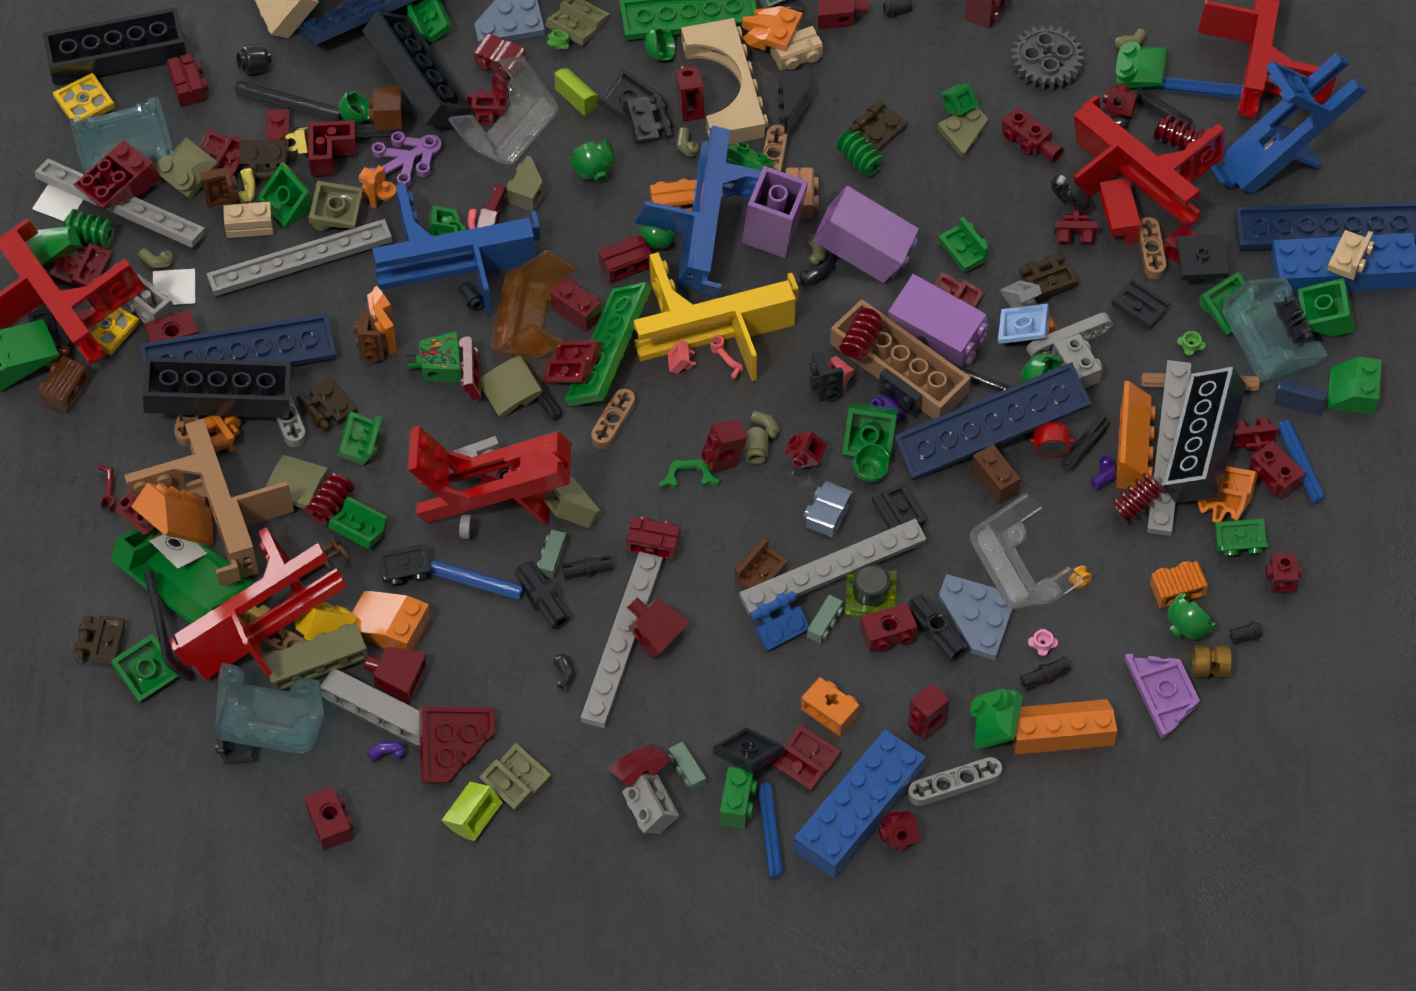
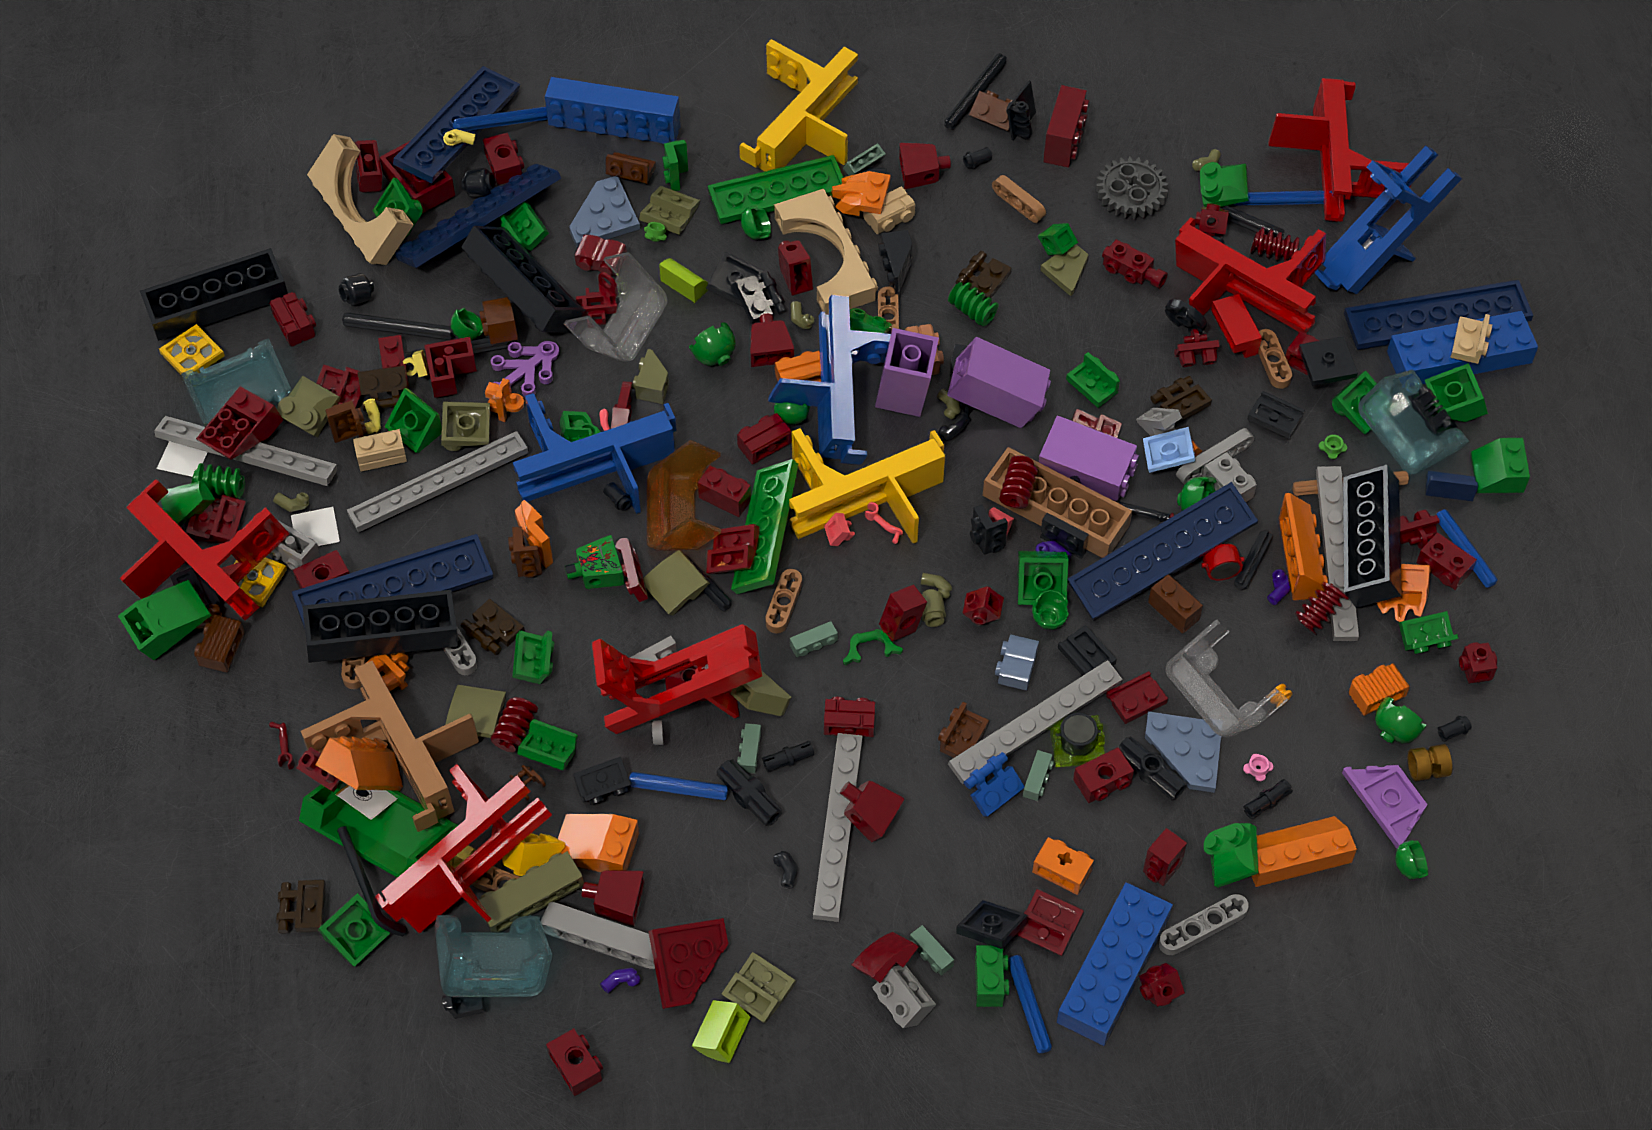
camera: 10 degrees left, 0 degrees up
none -> dark red torso [750,313,794,367]
none -> sand green piece [790,621,838,657]
none -> medium nougat beam [992,175,1046,223]
none -> dark red plate [1106,671,1168,724]
none -> green hair [1395,840,1428,879]

